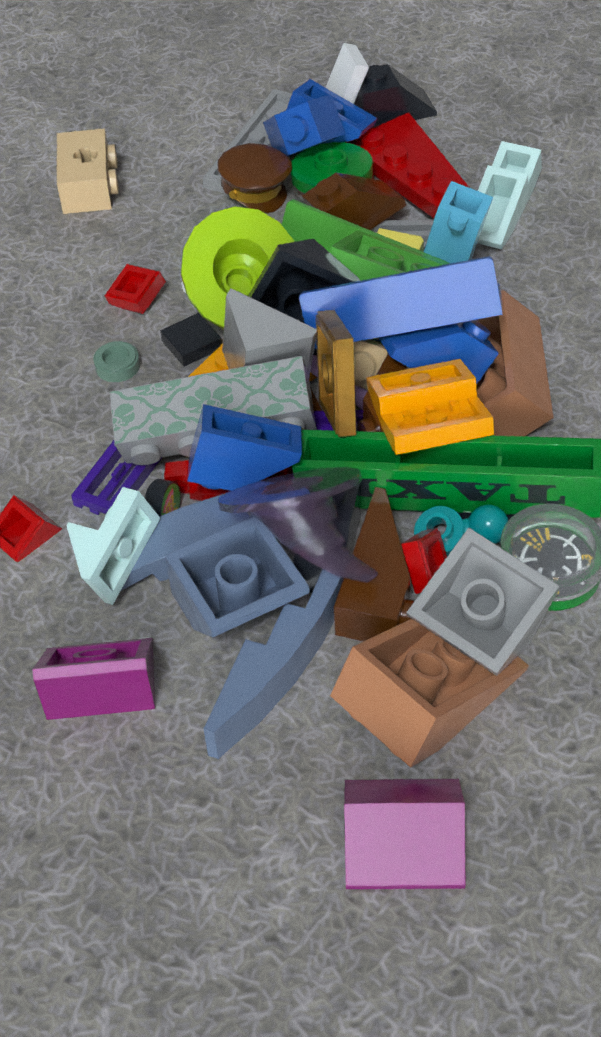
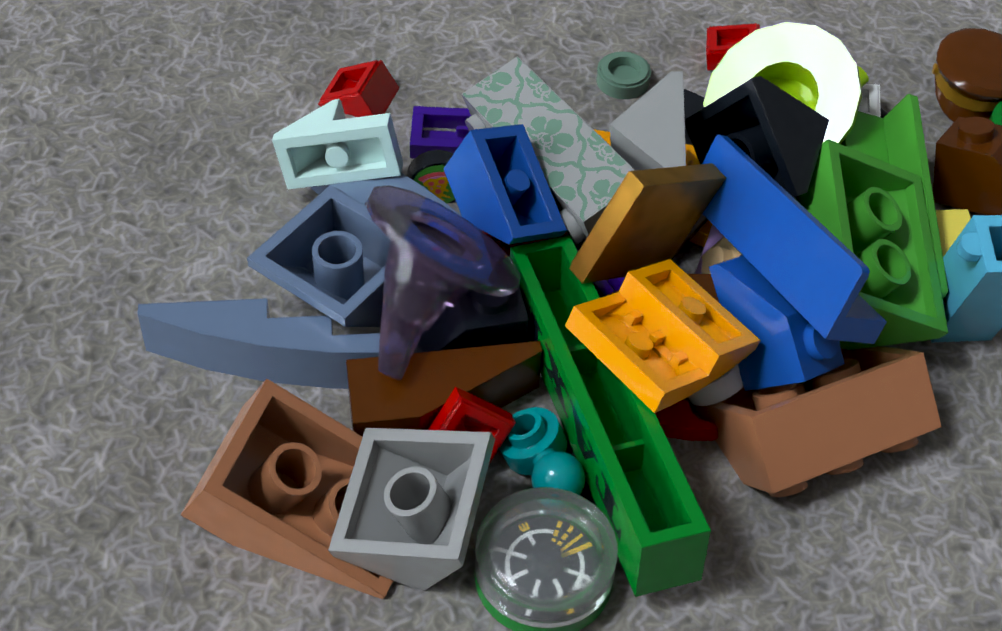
camera: 60 degrees right, 0 degrees up
magenta slope [32,638,155,720] -> none
slope [344,779,466,889] -> none

